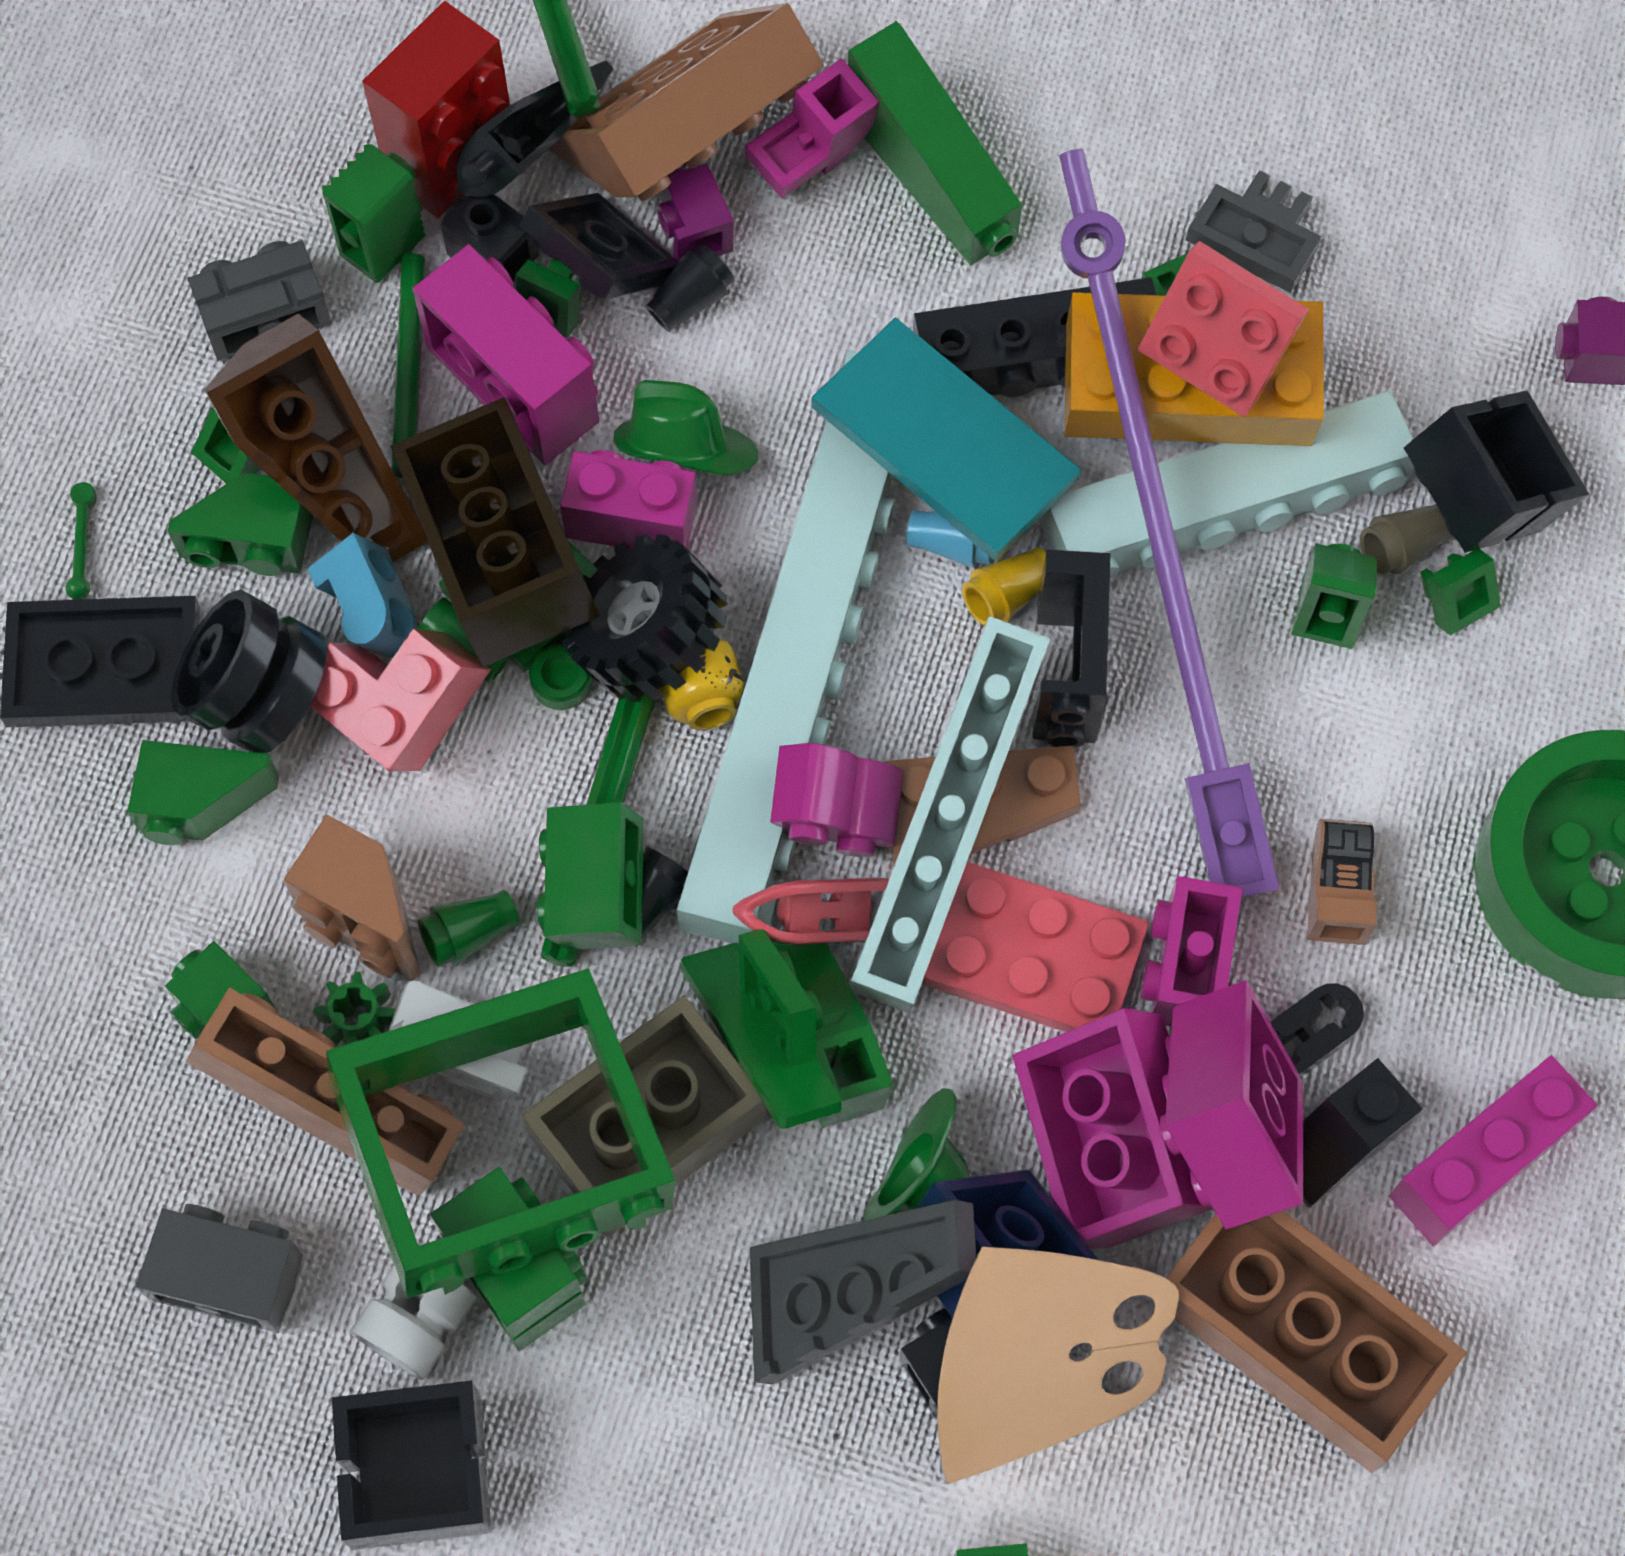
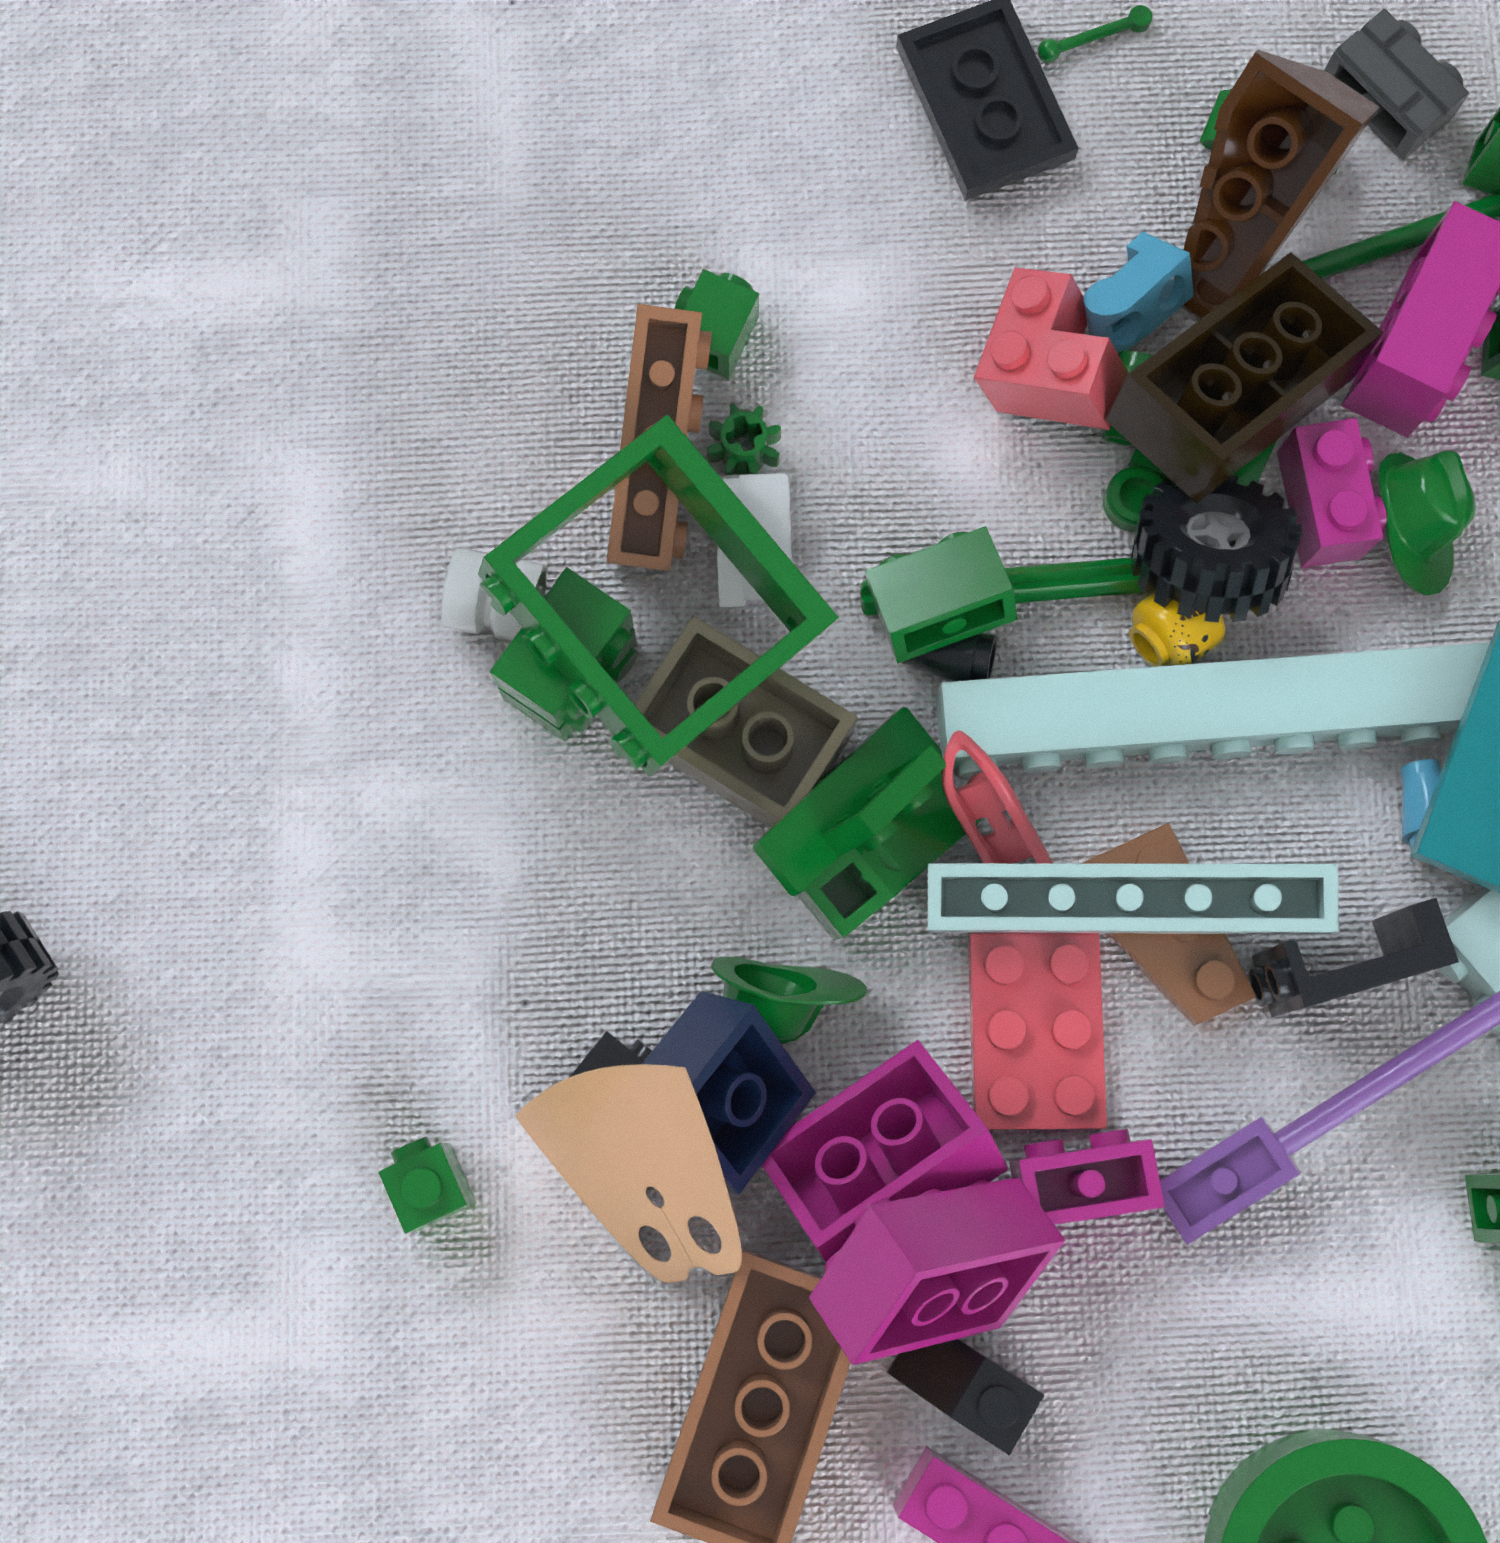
camera: 70 degrees right, 10 degrees up
green slope [127,740,279,845] -> none
dark grey brick [136,1204,303,1333] -> none
green slope [168,472,313,576] -> none
black wheel [171,589,328,754] -> none
nougat slope [284,814,420,981] -> none
black piece [332,1380,492,1550] -> none
green cone [417,890,520,967] -> none
dark grey wing [750,1200,976,1385] -> none
dark pink brick [770,743,904,857] -> none
yellow cone [962,547,1046,626] -> none
black beam [1270,983,1364,1077] -> none
nougat leg [1307,818,1377,945] -> none

